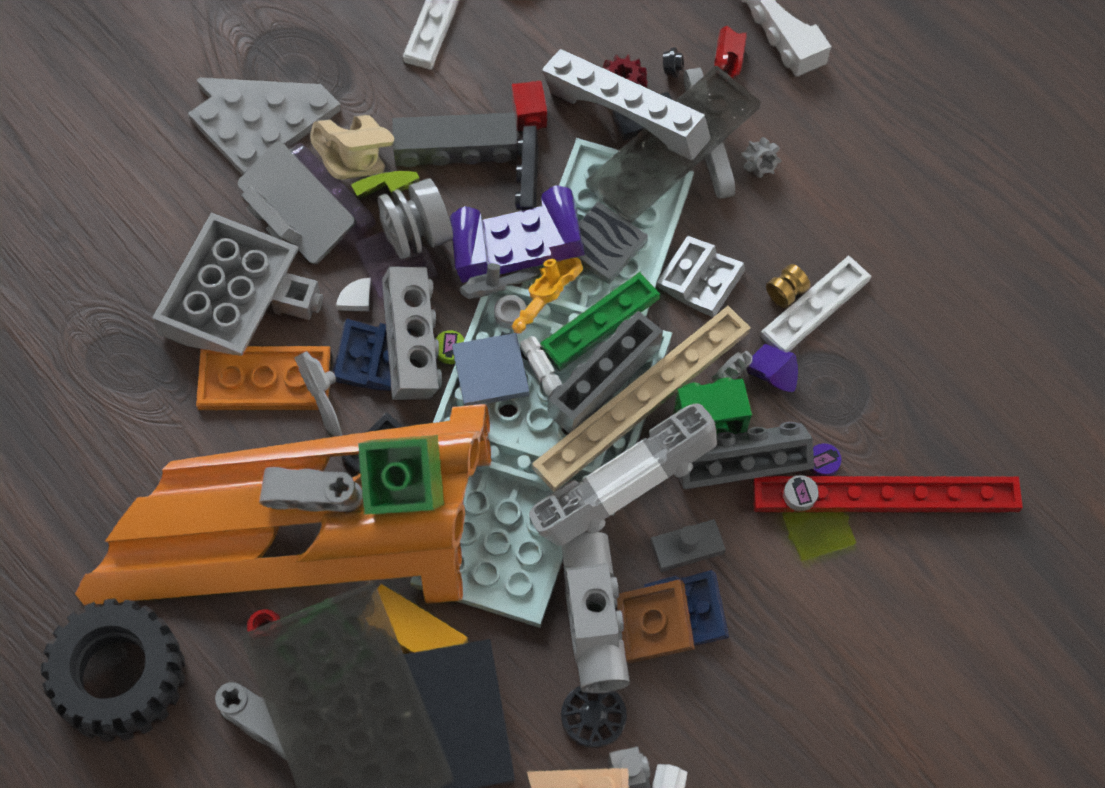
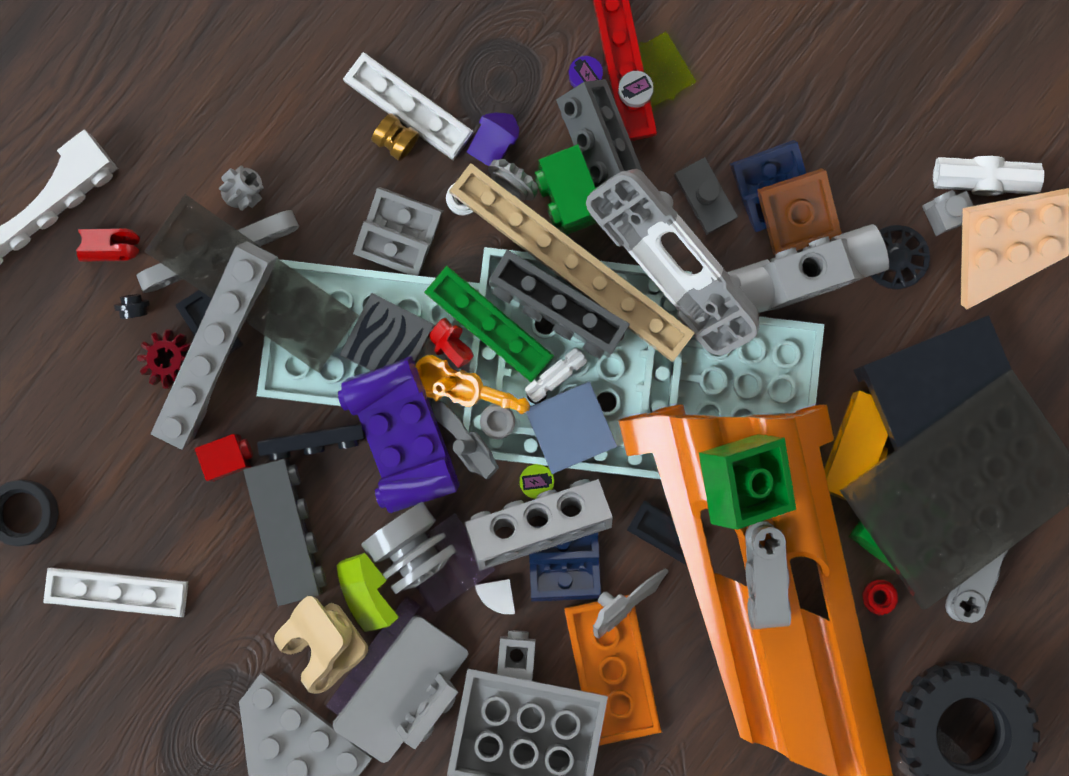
camera: 100 degrees left, 20 degrees up
none -> red piece [428,318,474,368]

